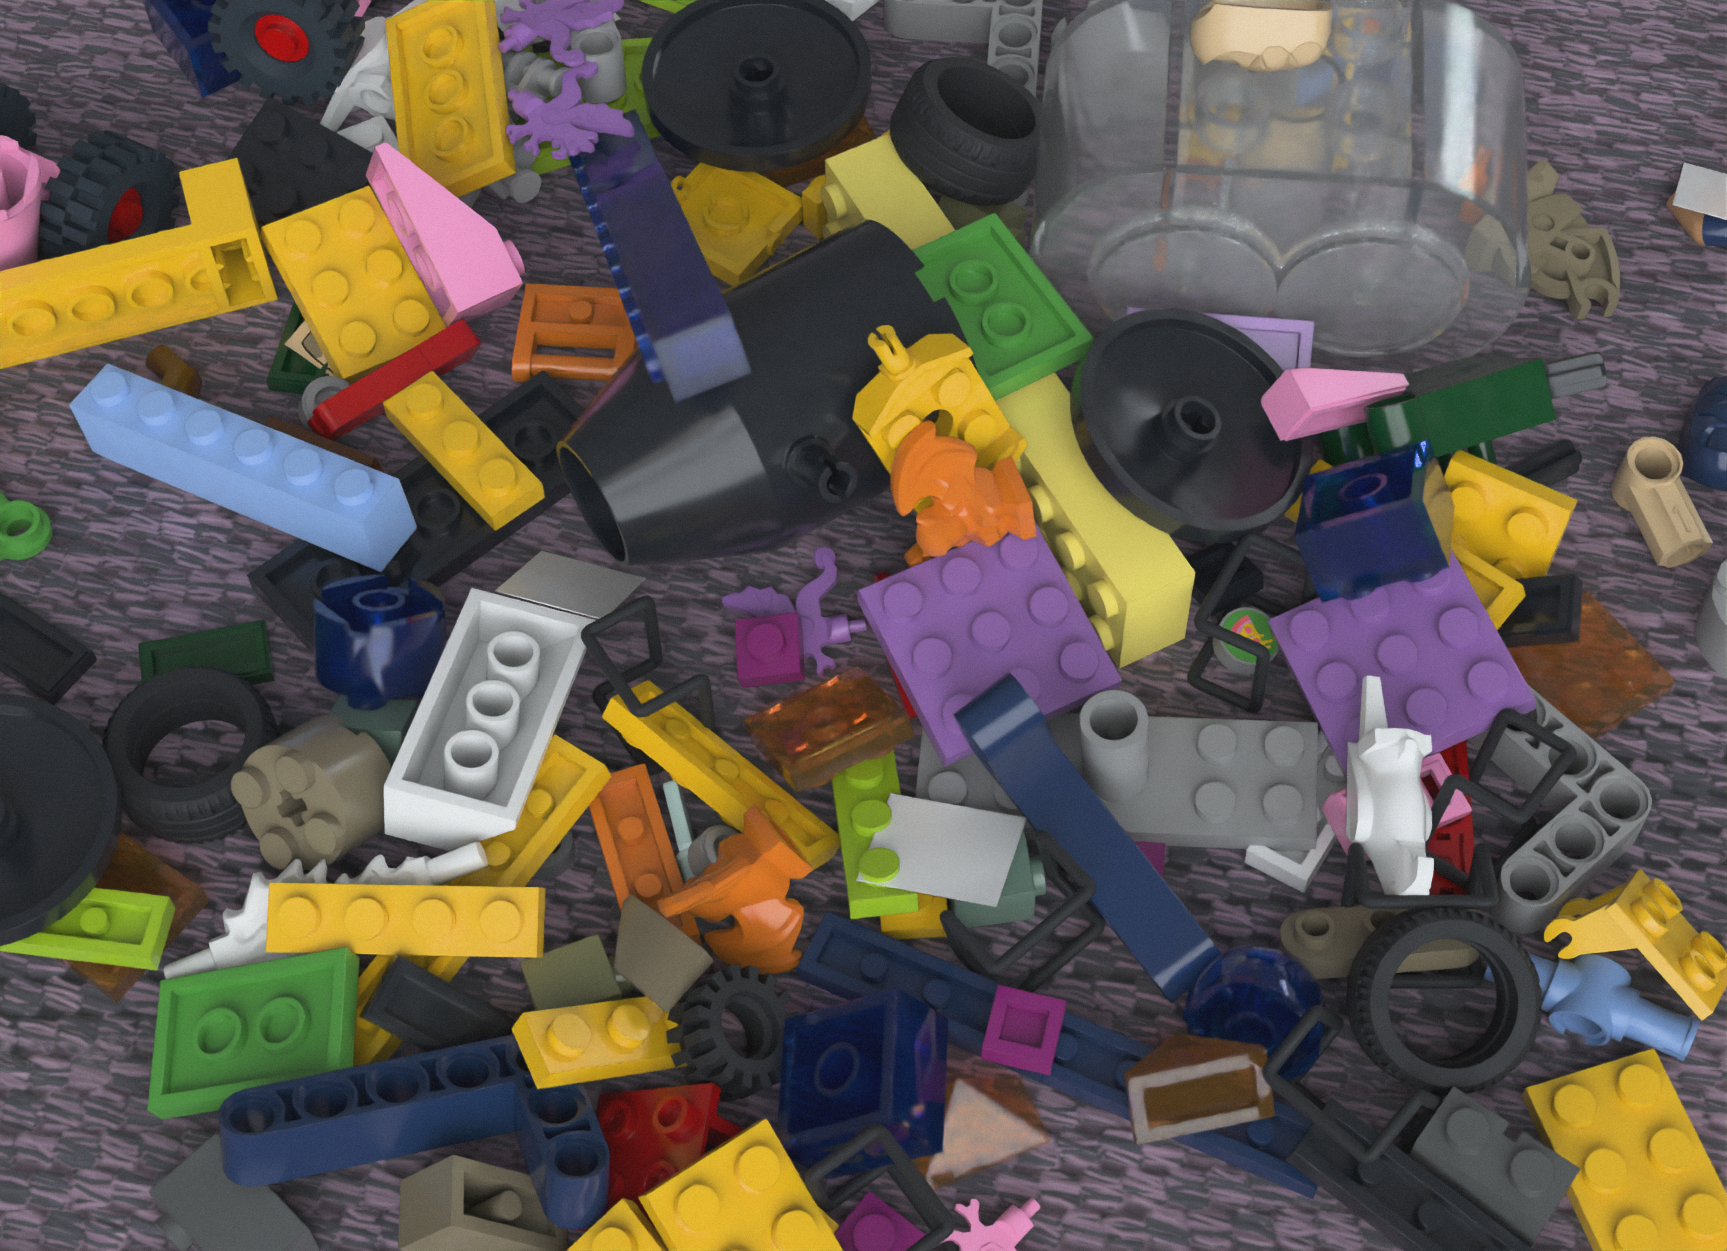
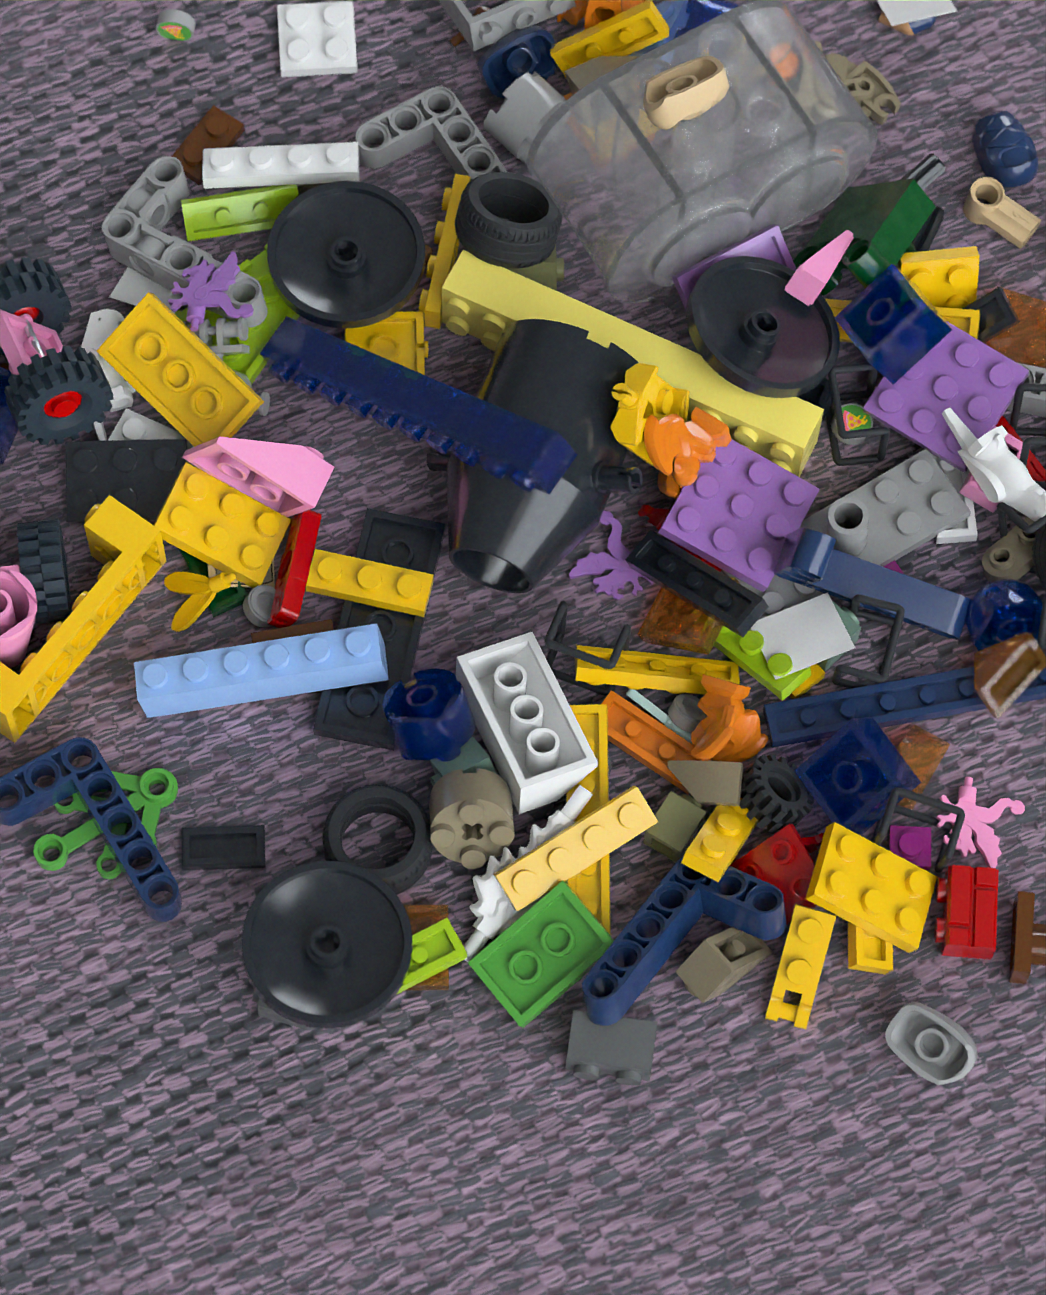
camera: 40 degrees left, 10 degrees up
dark green tile [138,619,275,685] -> none
reddish brown arm [146,344,203,399] -> none
black tile [359,955,516,1052] -> none
white sticker [495,551,646,619] -> none
medium lavender piece [506,61,634,160] -> none
orange plate [512,283,645,383] -> none
magenta plate [735,612,806,688] -> none
bright green plate [912,213,1094,401] -> none
magenta plate [981,985,1067,1075] -> none
none -> yellow piece [164,572,236,632]
none -> black plate [625,530,769,638]

